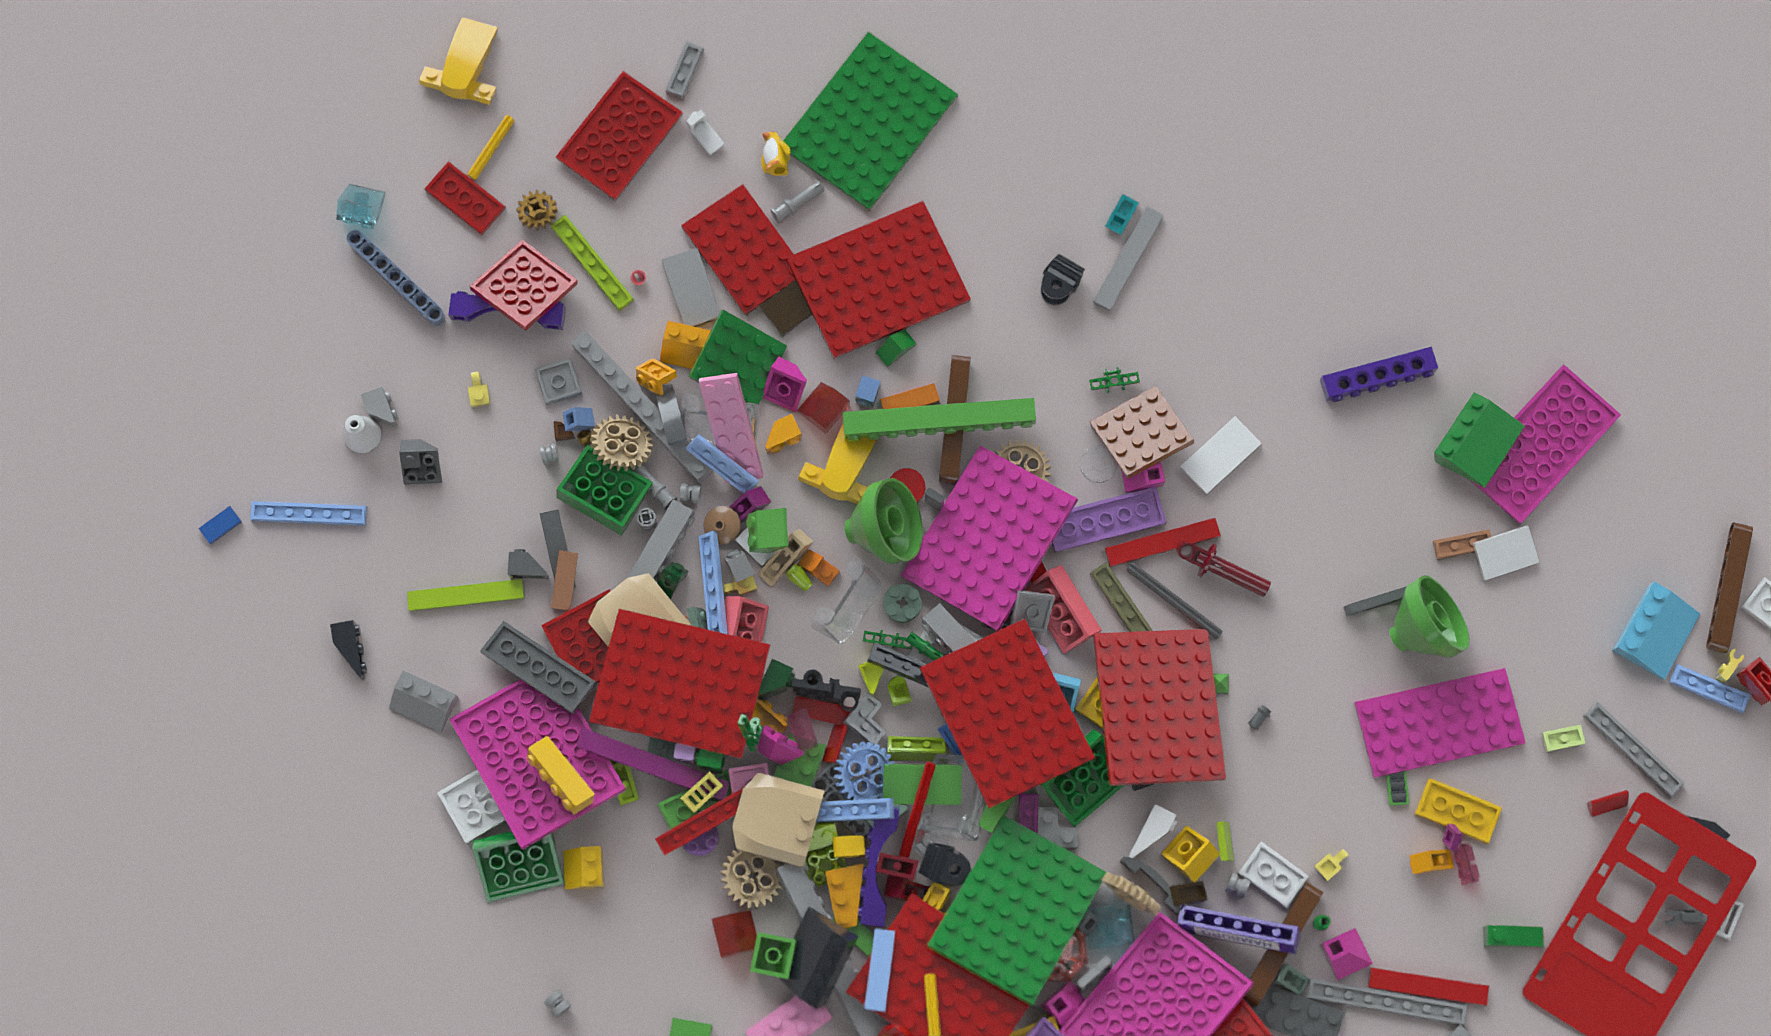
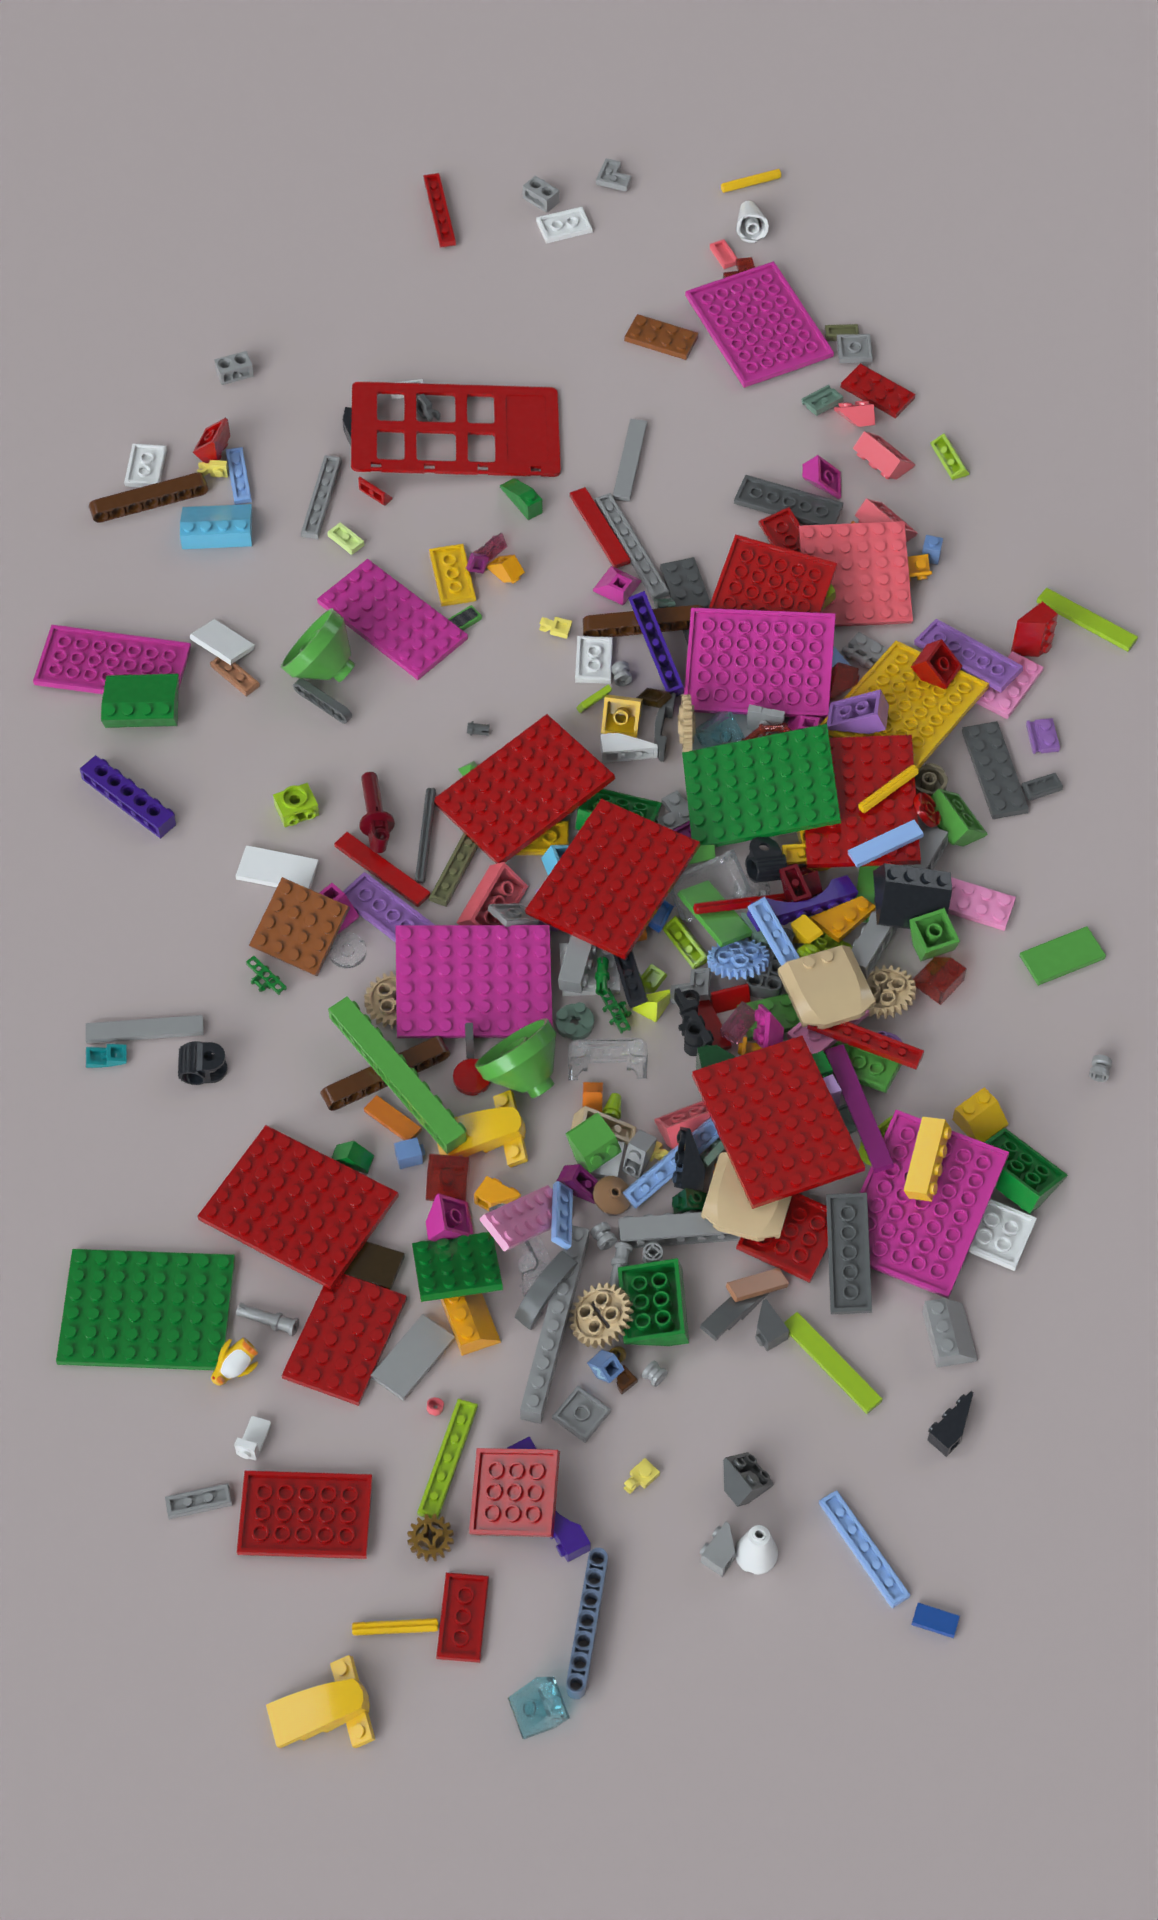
camera: 125 degrees left, 20 degrees down
light orange bracket [635,358,677,396] -> none
light yellow slope [681,772,723,812] -> none
green piece [737,715,763,752] -> none
green pin [1313,915,1331,931] -> none
none -> lime brick [273,782,319,827]
none -> black slope [672,1127,705,1191]

